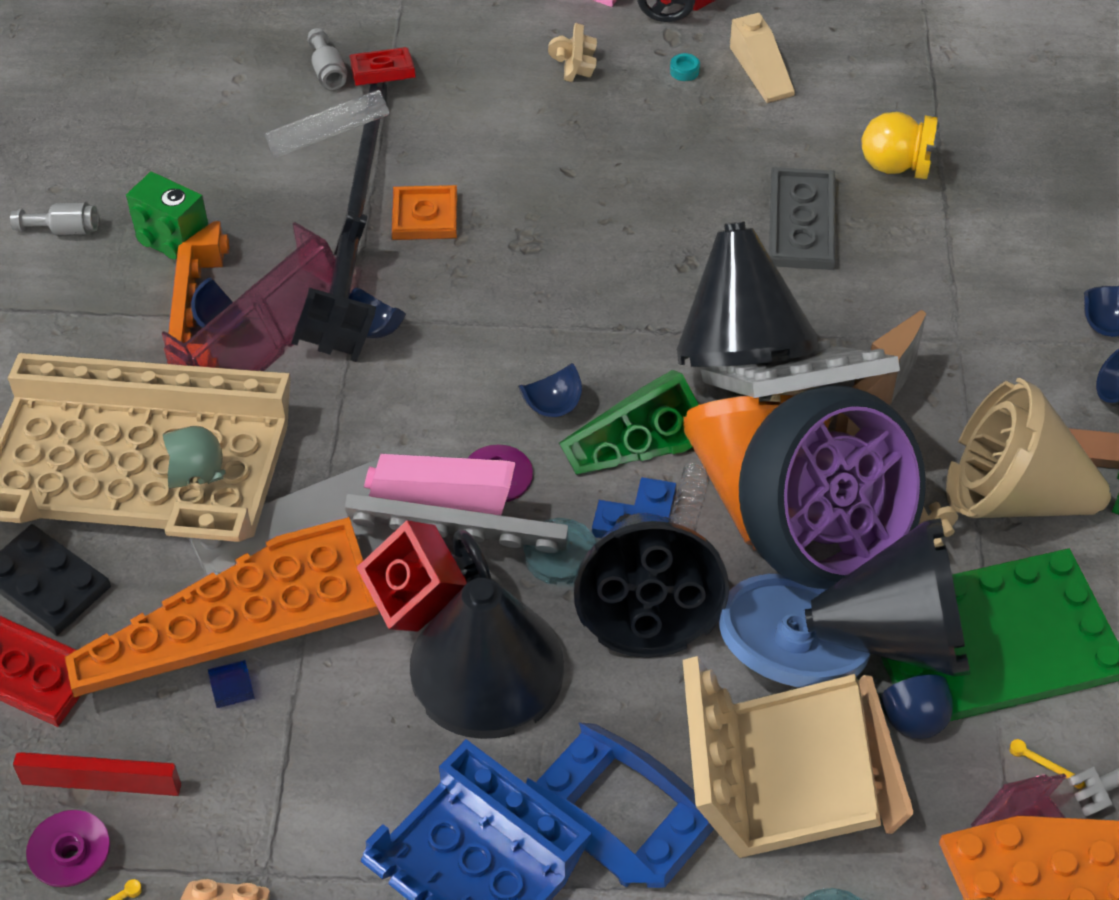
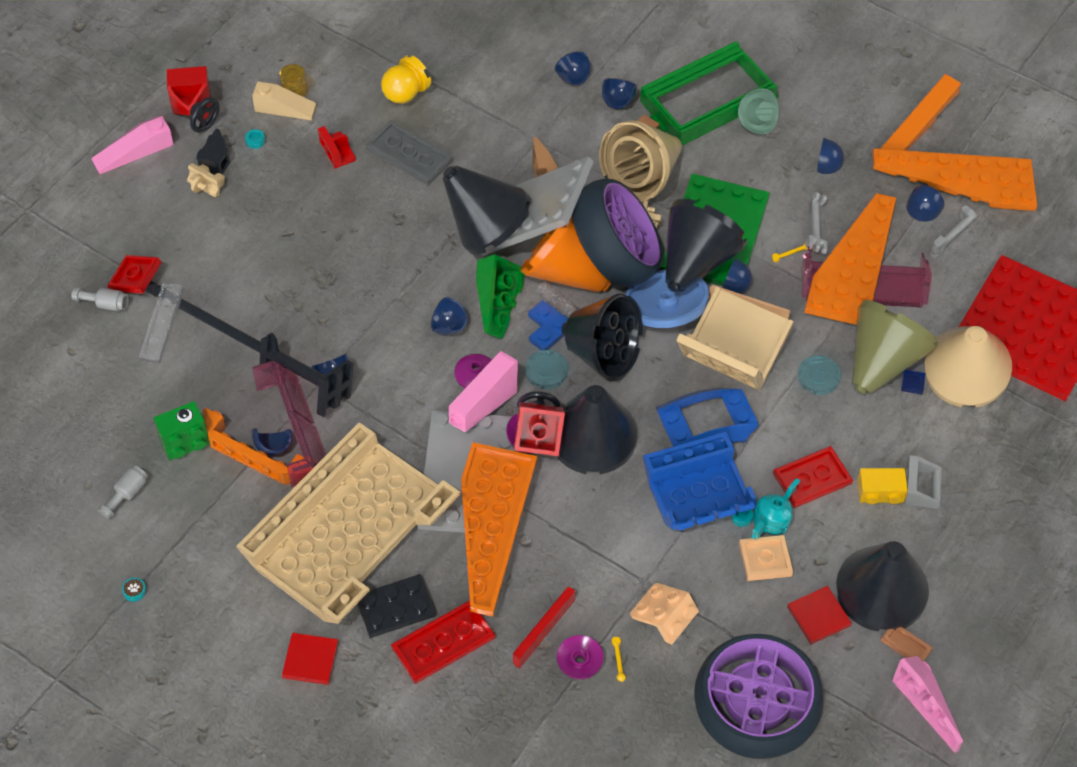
camera: 60 degrees left, 5 degrees up
sand green helmet [163,426,226,489] -> none
clear blue tile [208,660,255,708] -> none
light grey plate [345,493,569,553] -> none
orange tile [392,185,457,240] -> none
none -> black slope [196,129,230,175]
none -> clear yellow wheel [280,64,307,97]
none -> red panel [317,126,356,169]

